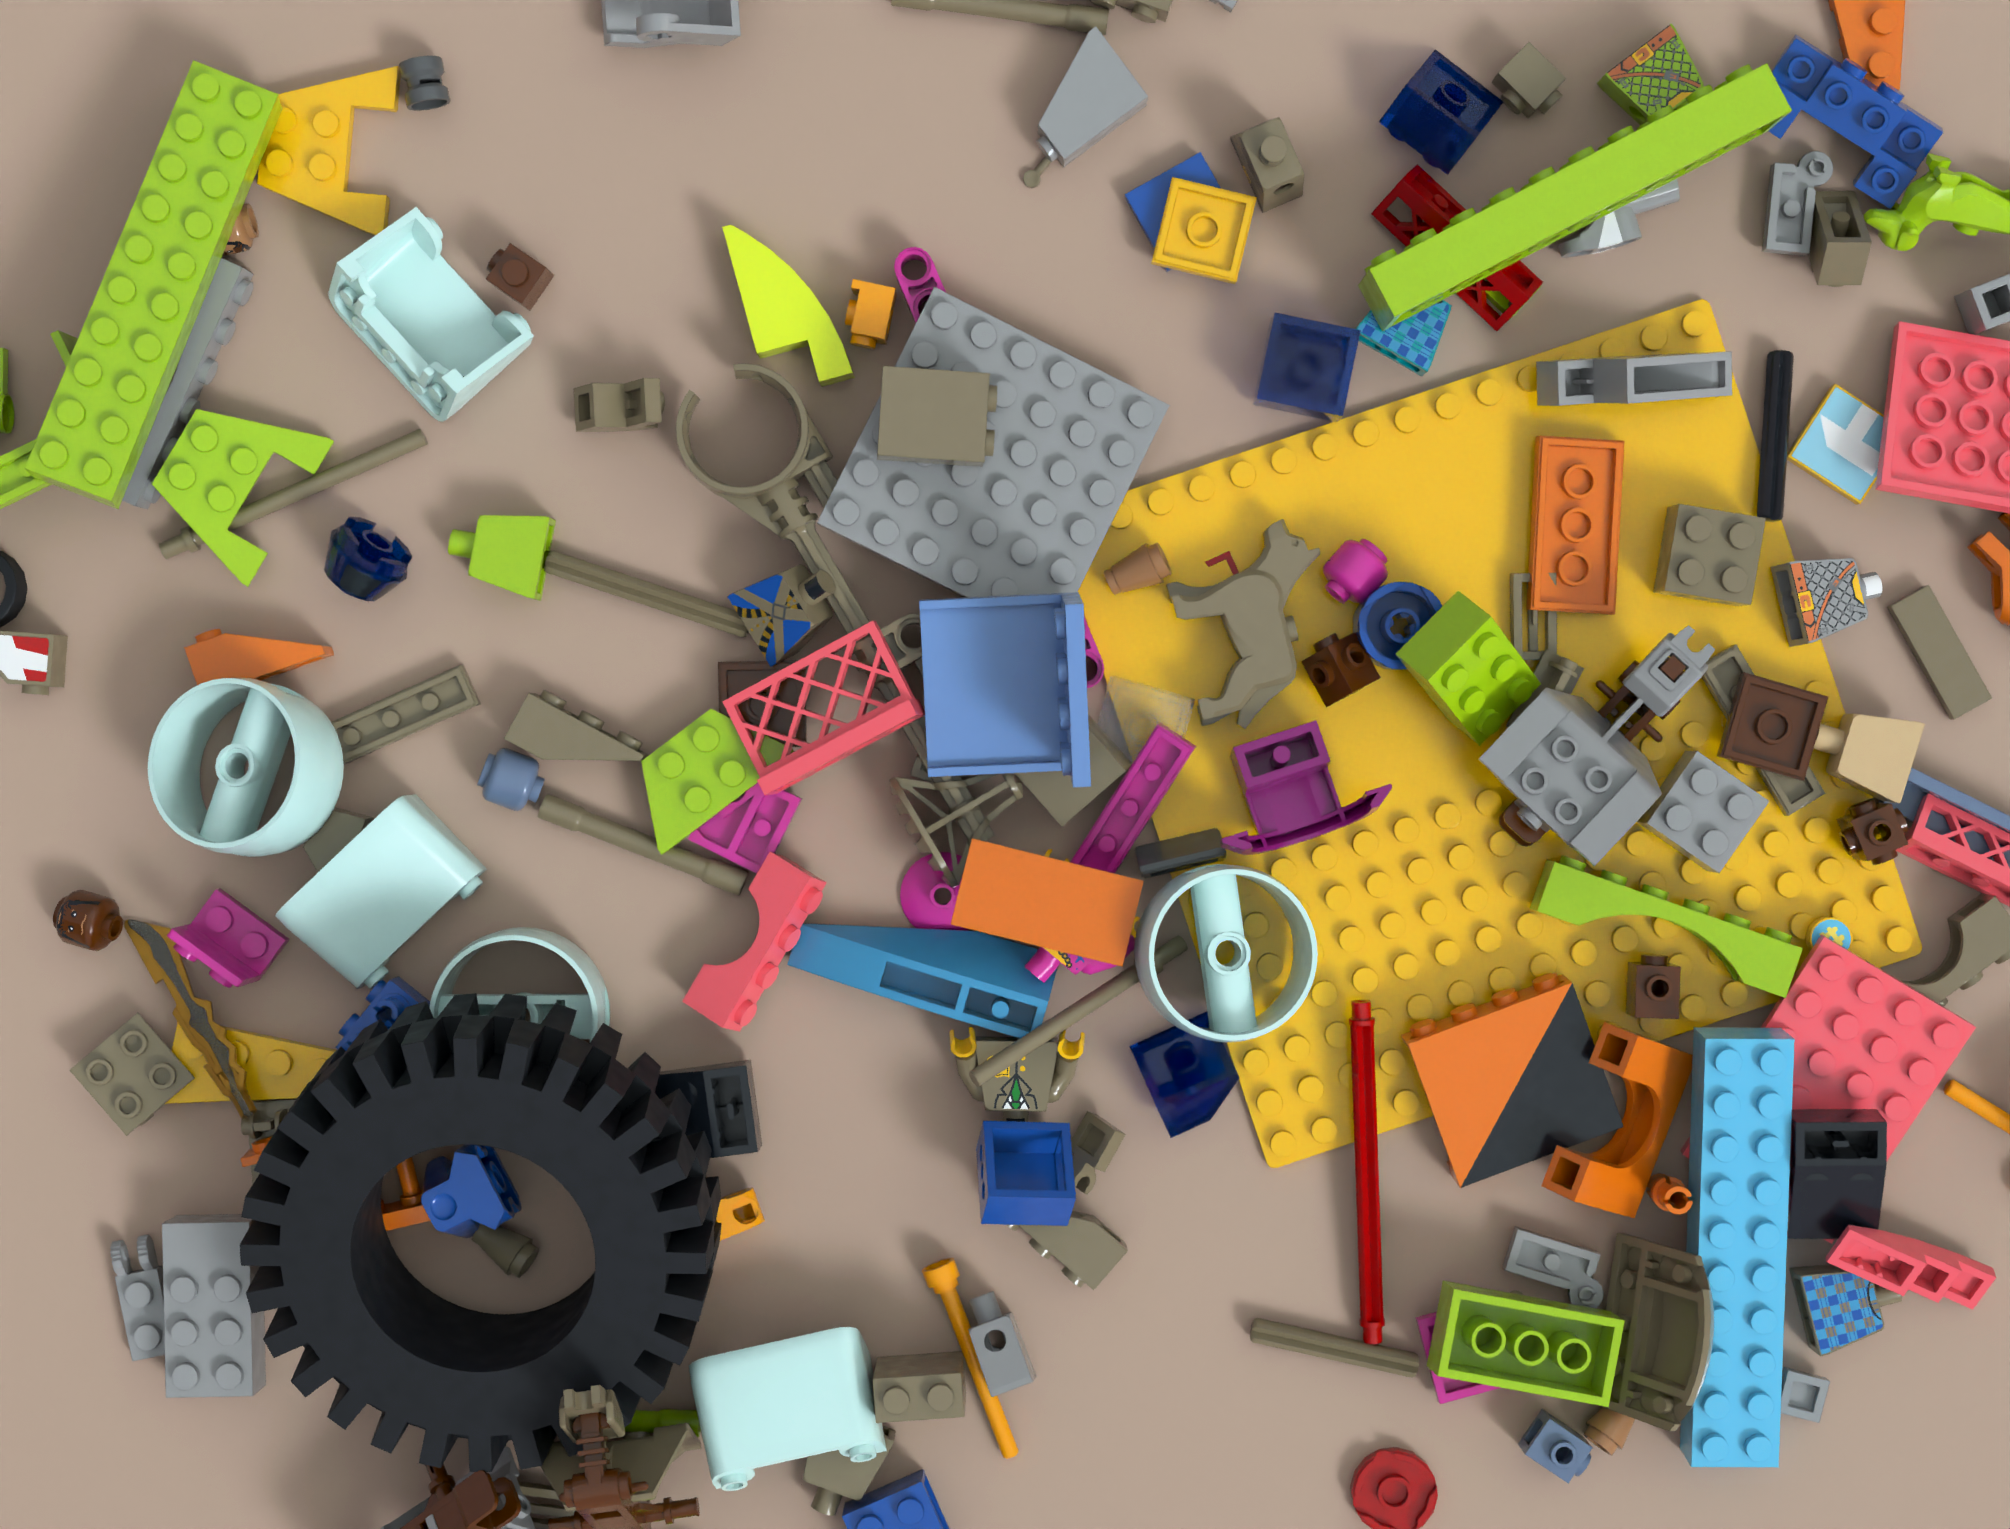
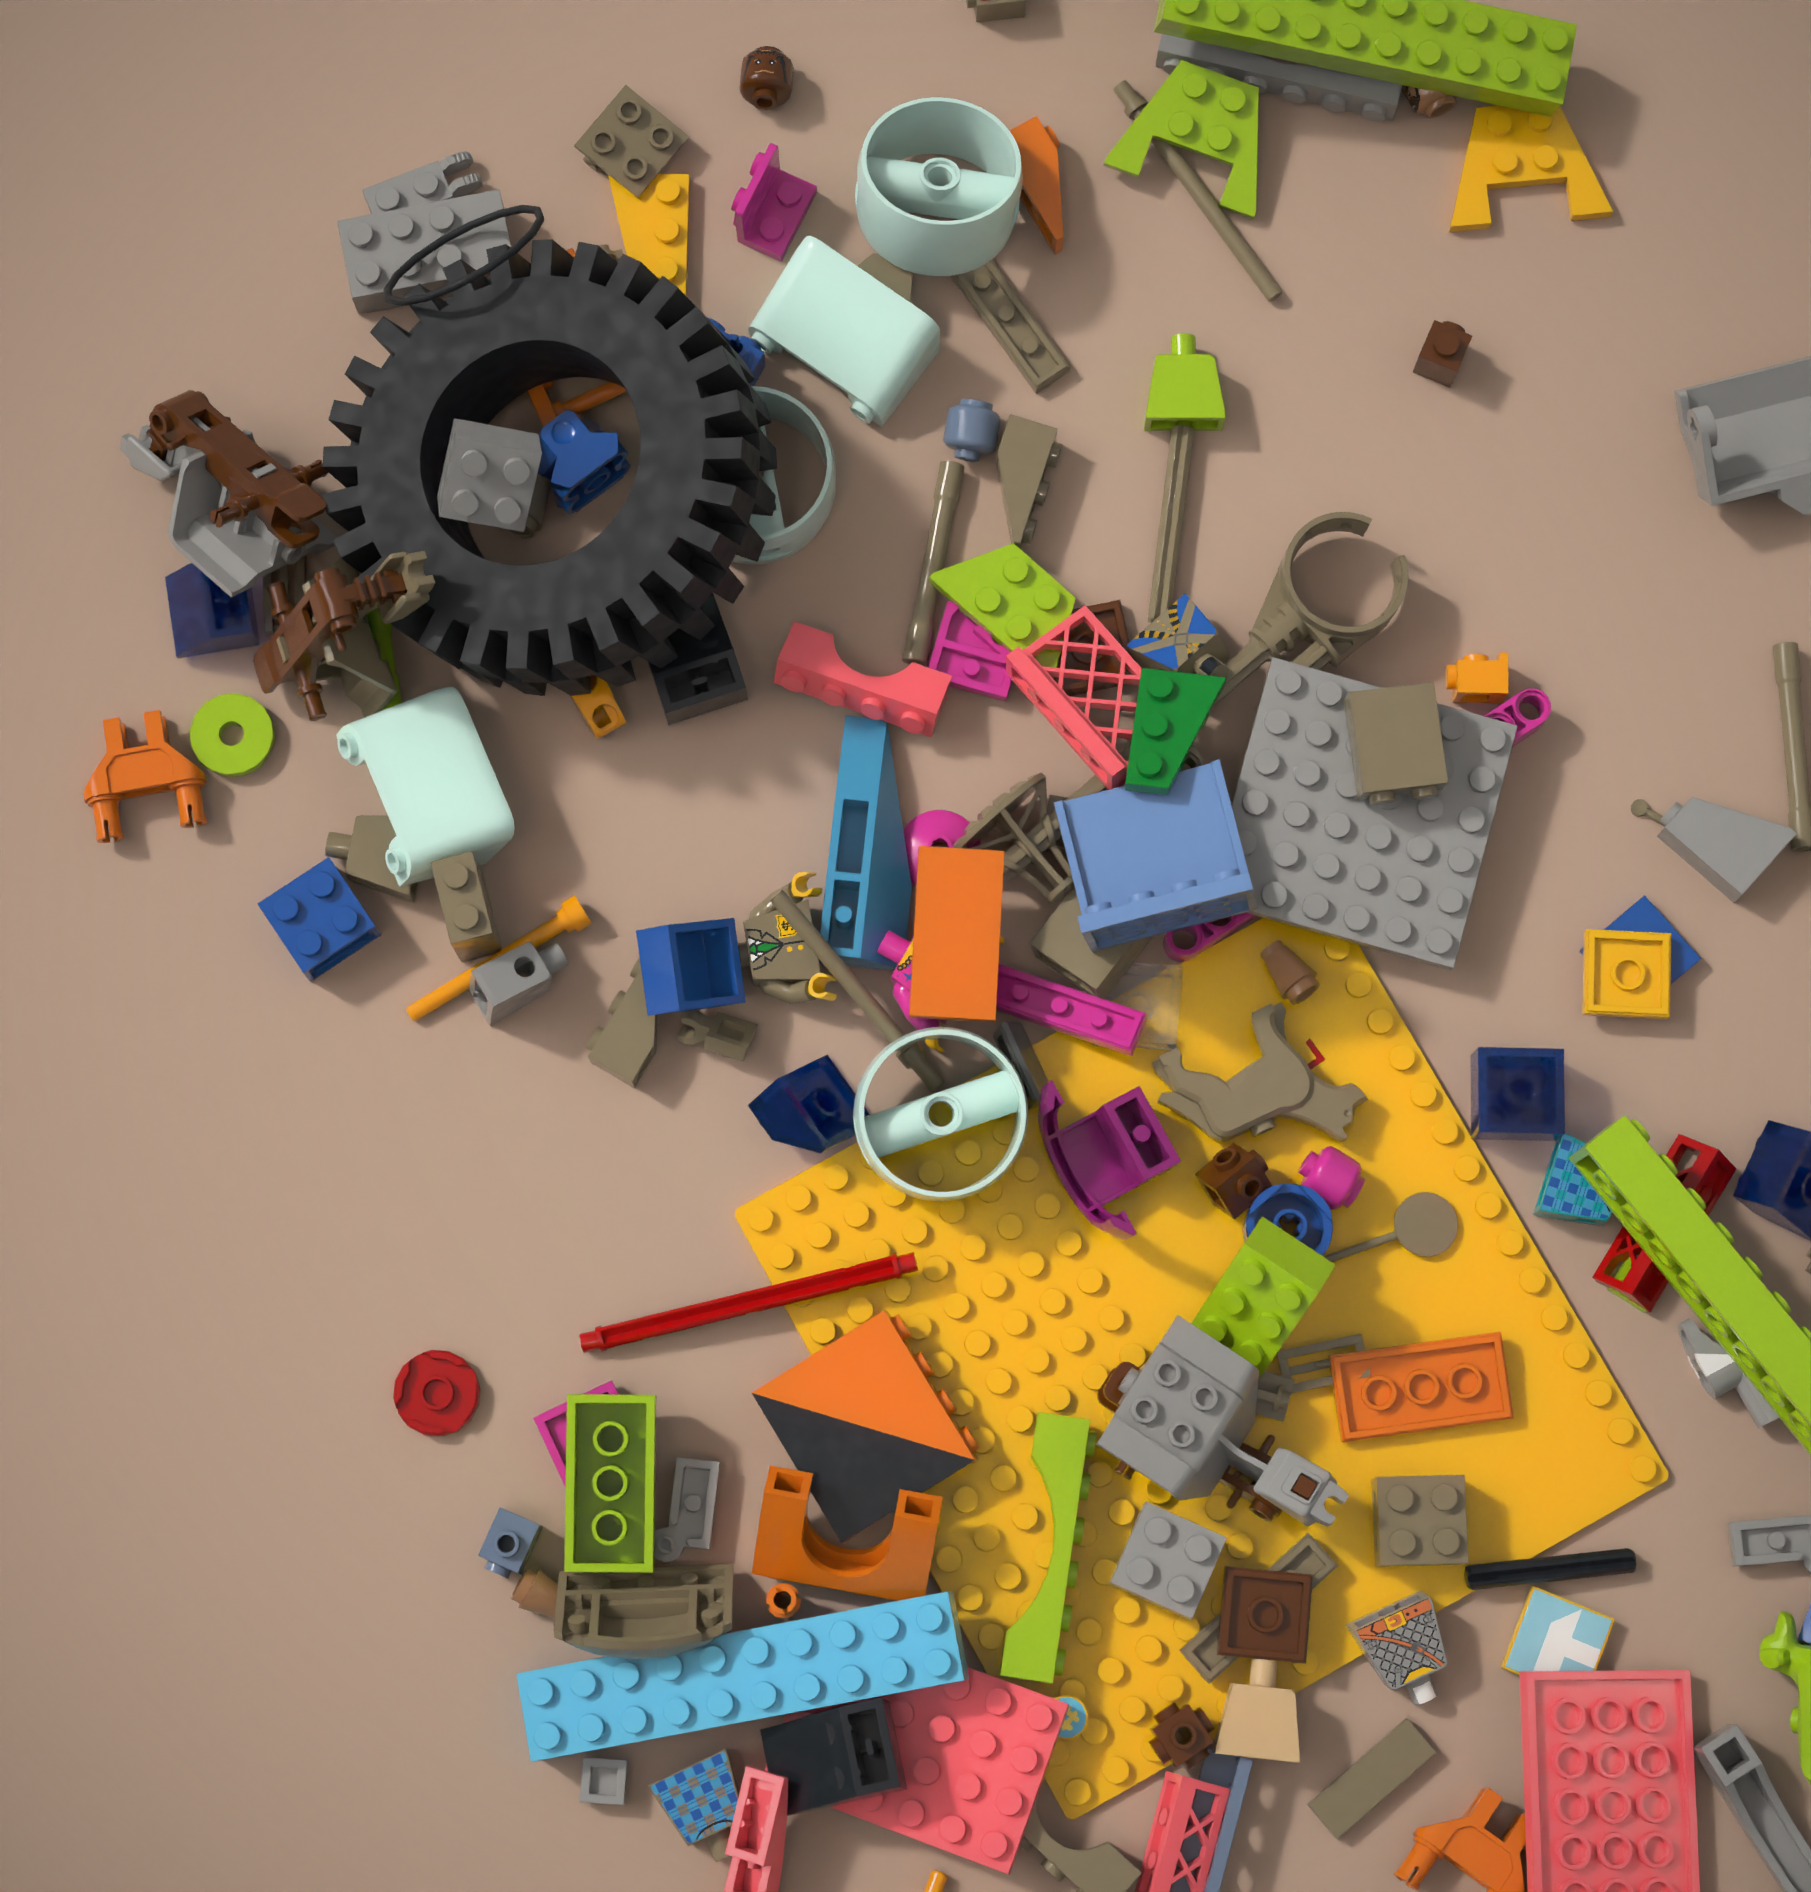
camera: 80 degrees right, 10 degrees down
pearl gold sword [124,919,257,1119] -> none
clear blue cone [324,517,412,602] -> none
light aqua windscreen [328,207,534,422] -> none
dark grey wheel [399,56,450,111] -> none
dark tan brick [574,378,665,432] -> none
neon yellow slope [722,225,855,387] -> none
dark tan torso [1230,117,1304,213] -> none
dark tan axle [1250,1318,1419,1378] -> none
light grey slope [1536,351,1732,406] -> none
reddish brown brick [1626,954,1681,1019] -> none
dark tan slope [1809,191,1872,287] -> none
none -> black piece [383,205,545,306]
none -> light grey brick [437,418,542,532]
none -> green wing [1125,668,1226,795]
none -> dark tan piece [1323,1192,1458,1262]

